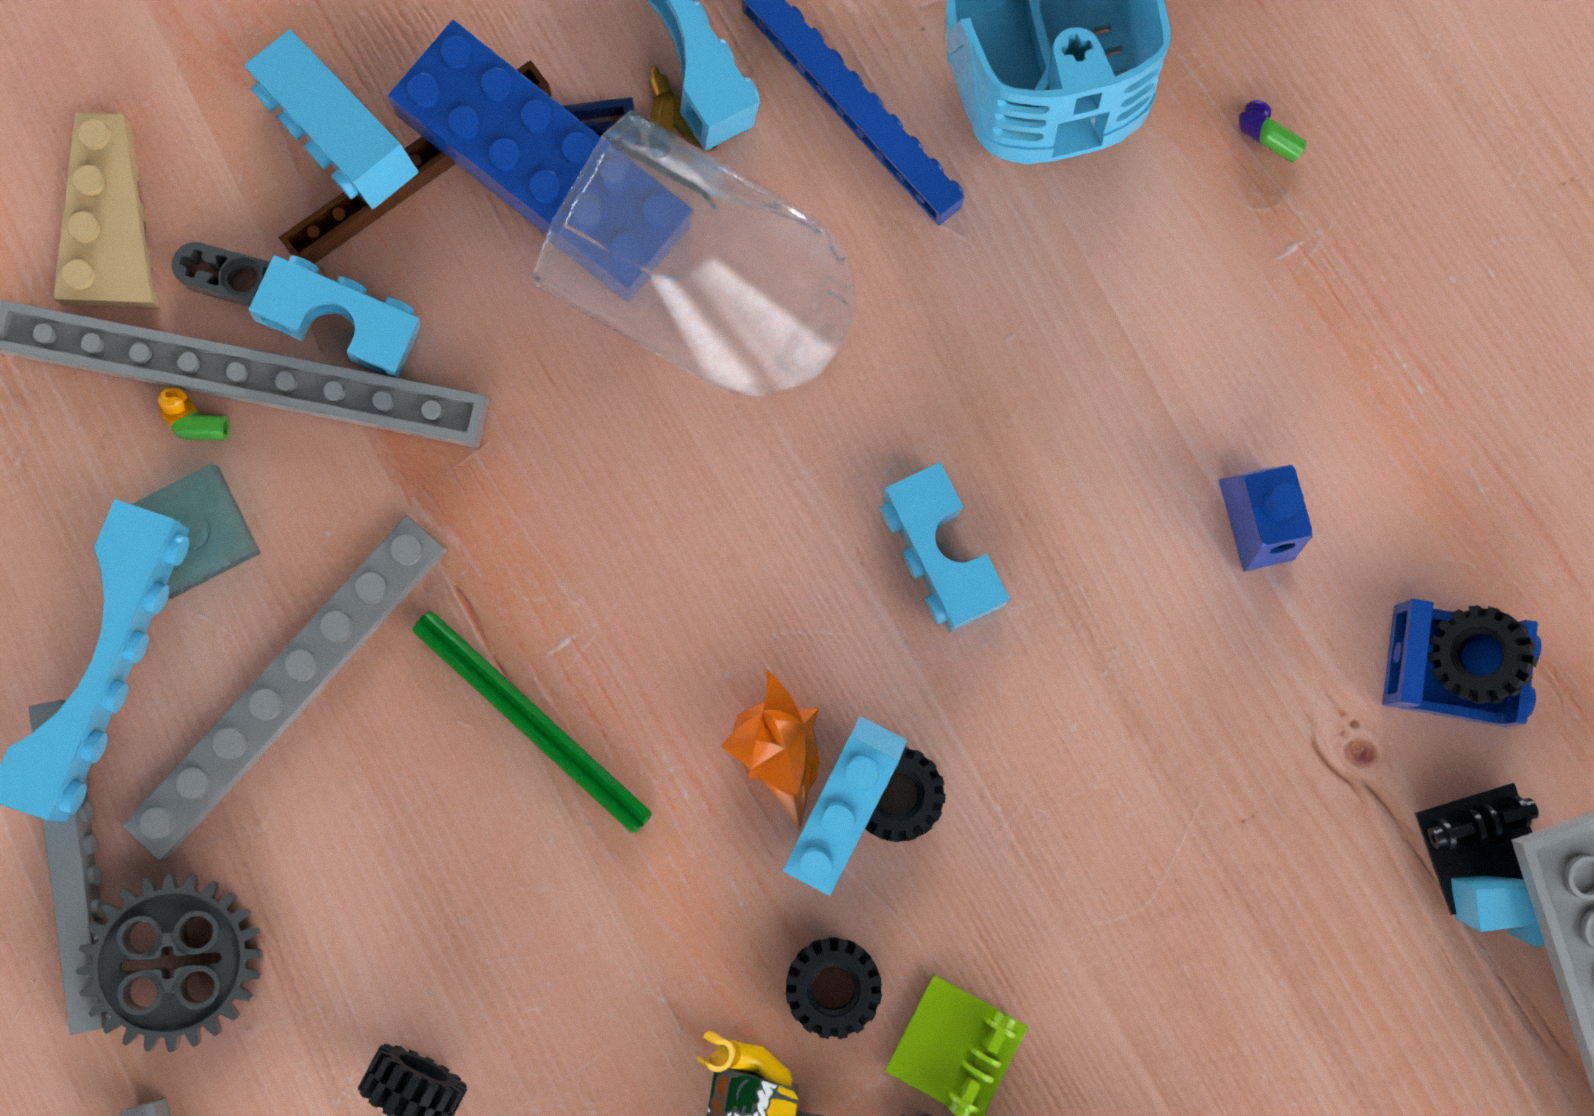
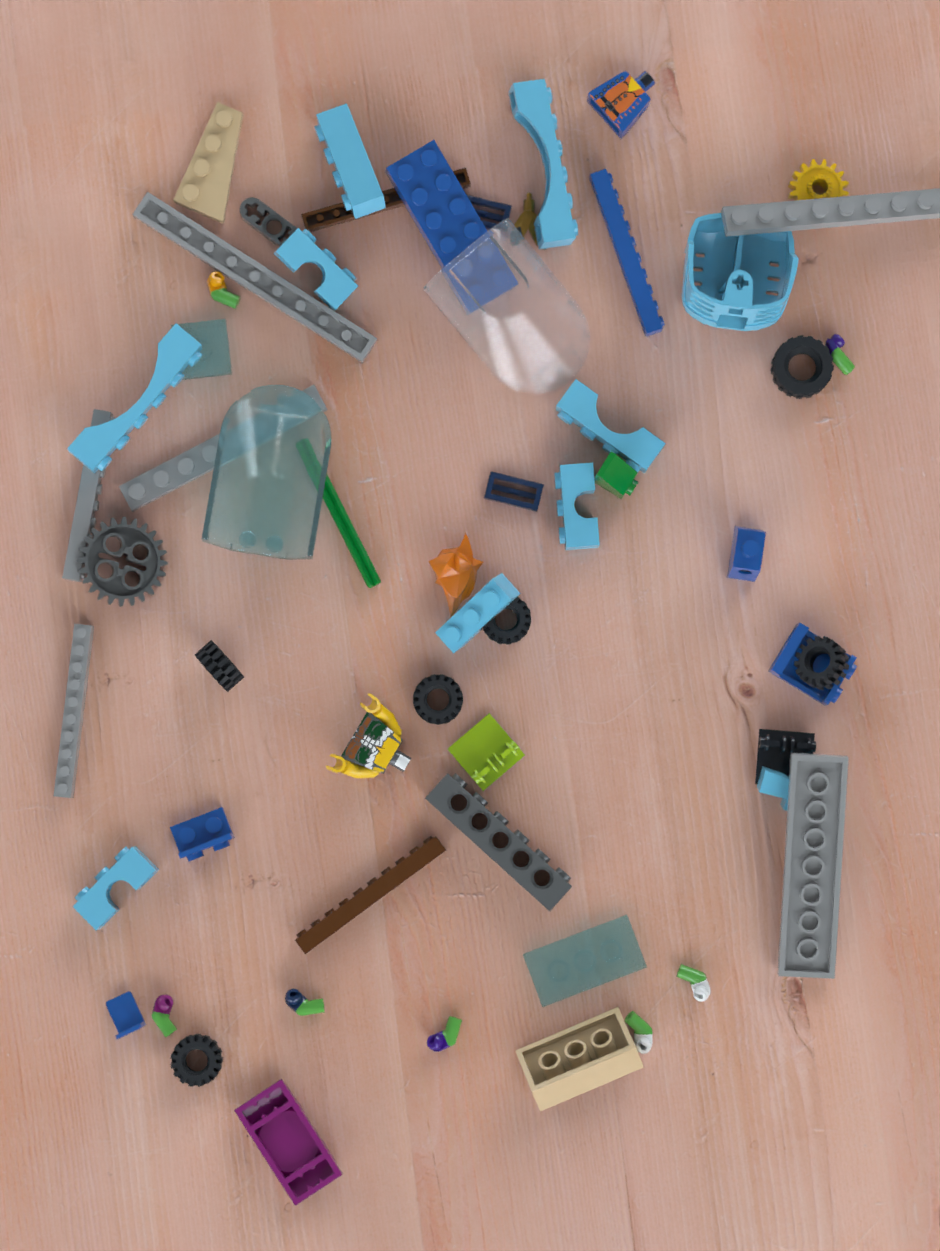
camera: 20 degrees right, 5 degrees up
none -> clear light blue windscreen [202,385,331,560]
none -> dark blue tile [484,471,544,512]
none -> medium azure arch [556,379,666,474]
none -> green slope [595,451,638,499]
none -> black tyre [771,335,834,399]

